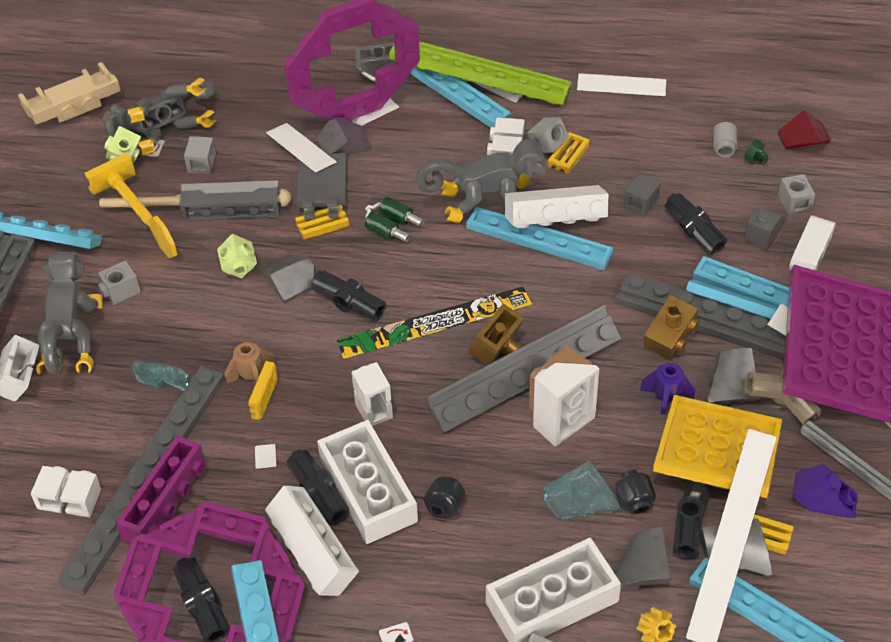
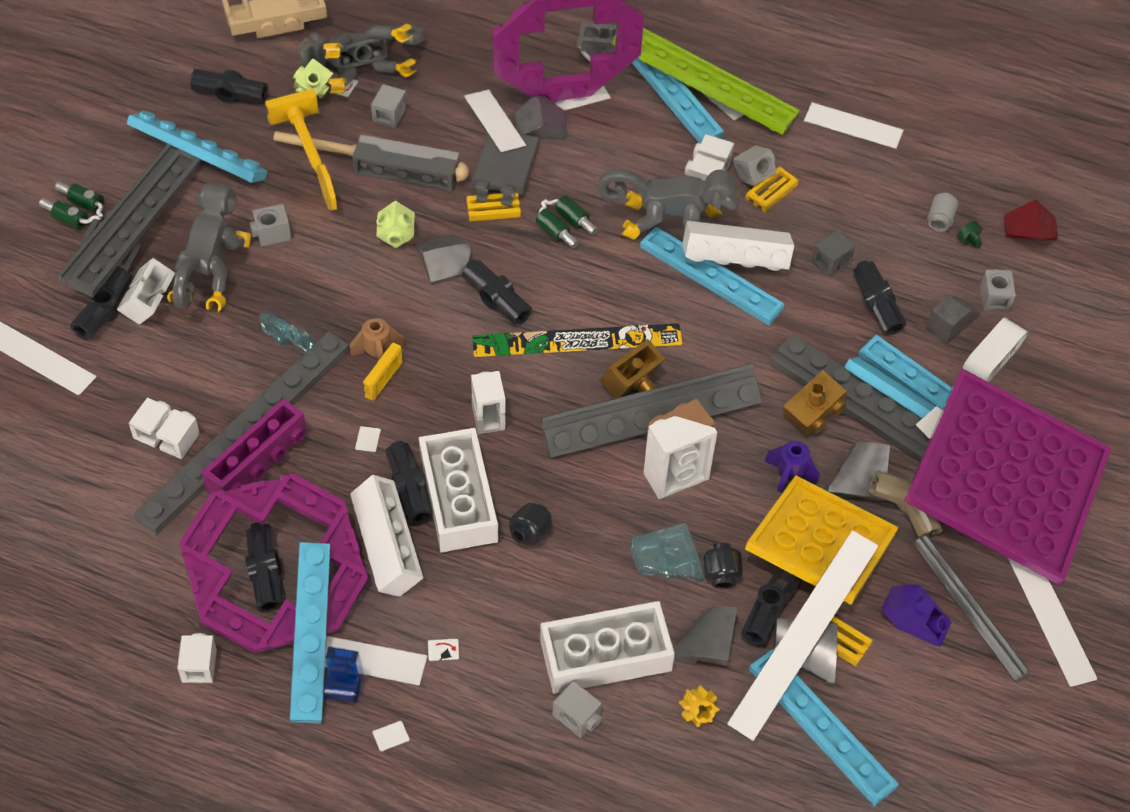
camera: 10 degrees right, 5 degrees up
none -> black piece [190,69,268,104]

